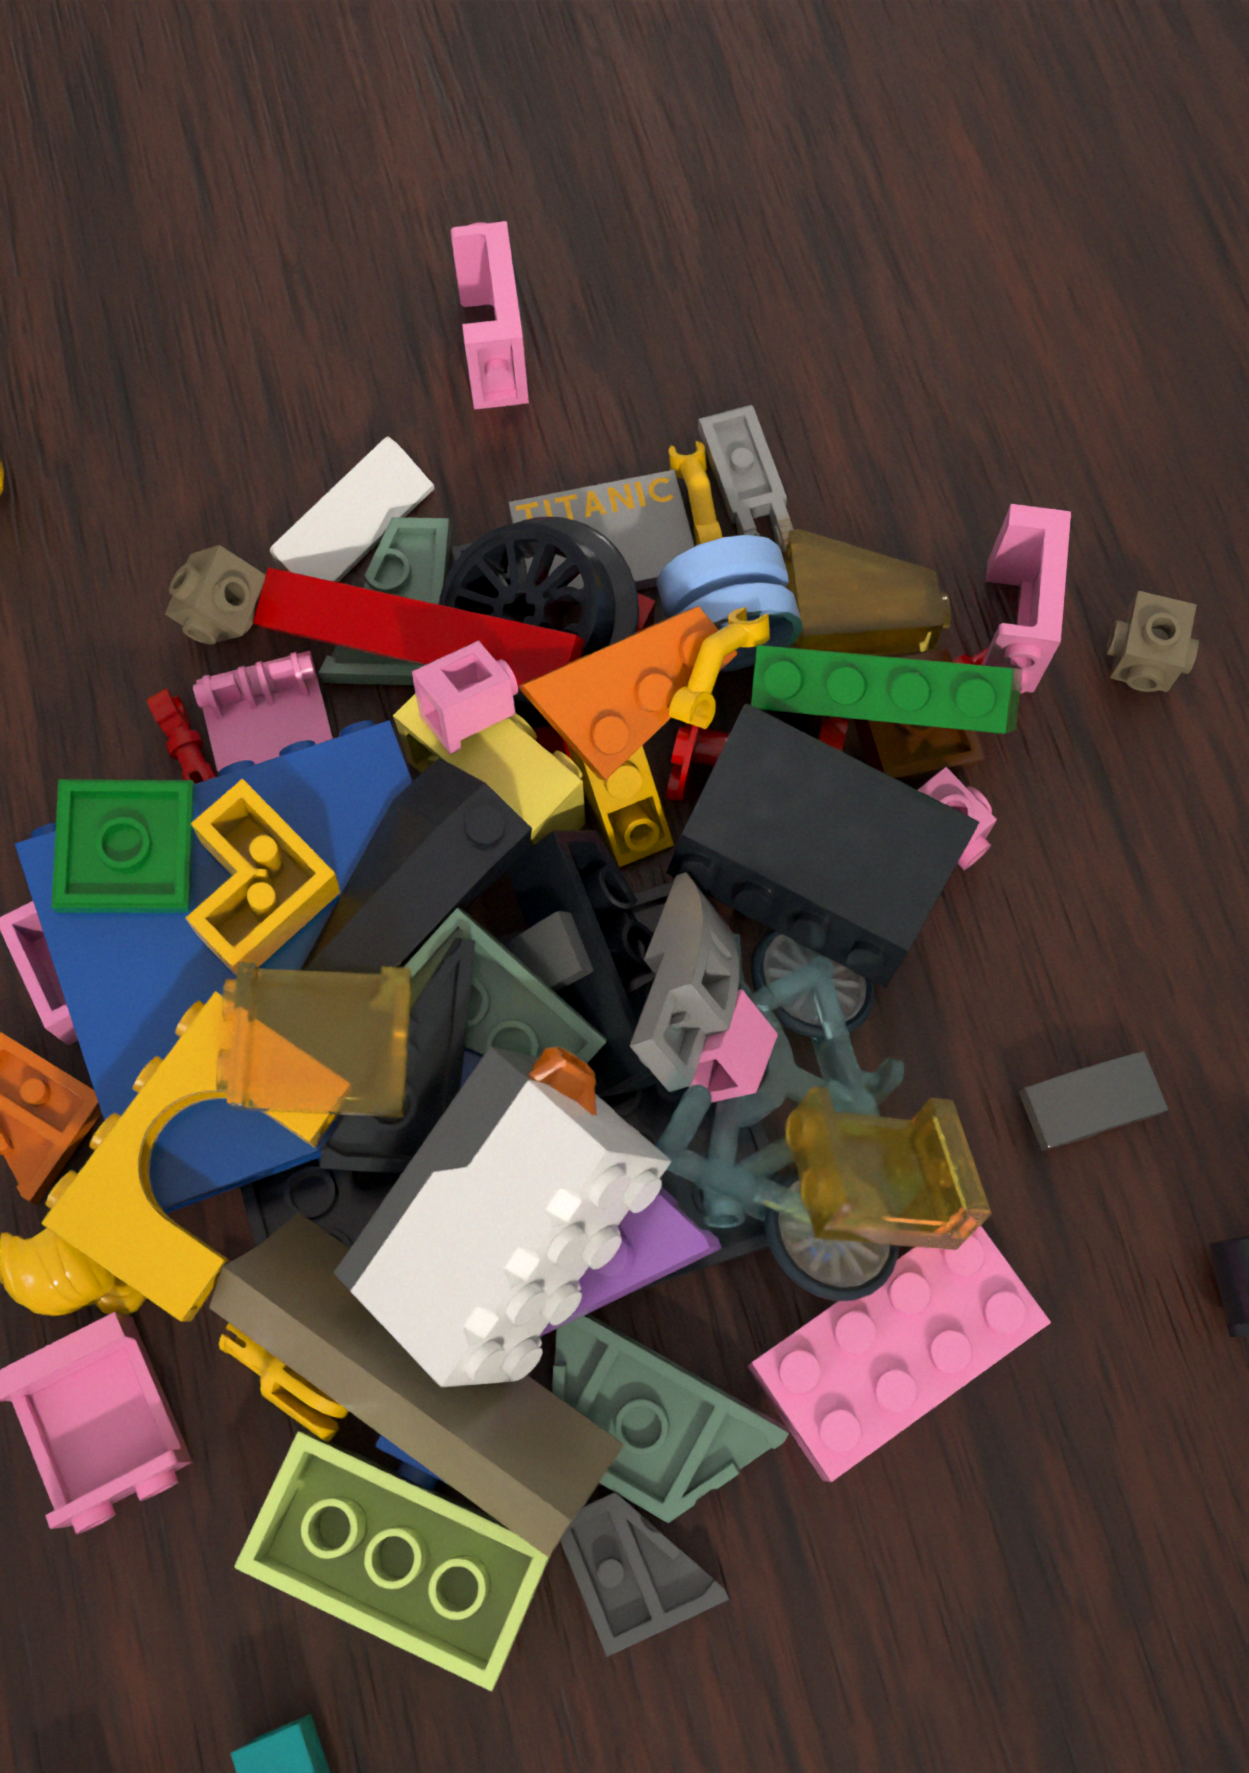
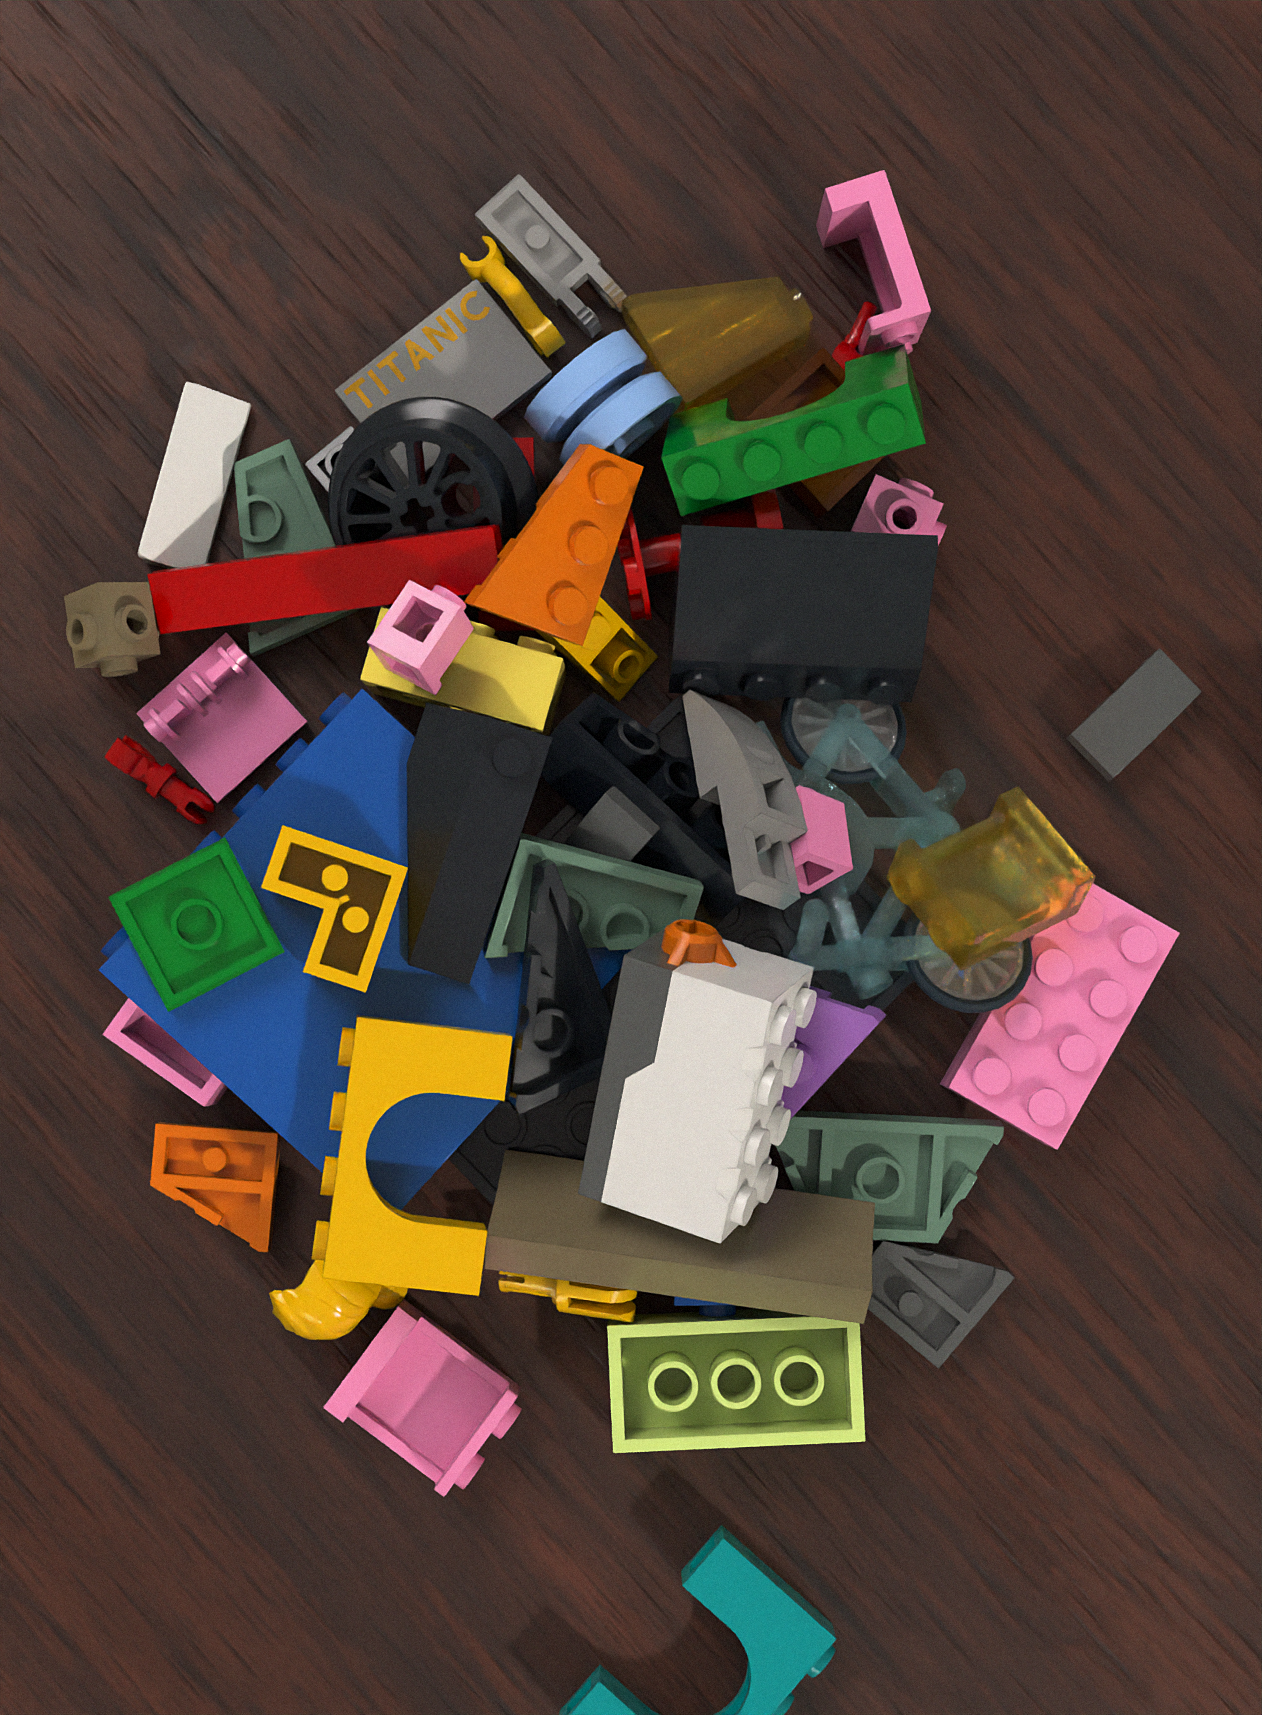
camera: 25 degrees left, 15 degrees up
clear yellow panel [216,961,412,1117] -> none
bright pink panel [451,221,529,410] -> none
yellow arm [669,607,770,729] -> none
dark tan brick [1105,591,1199,692] -> none

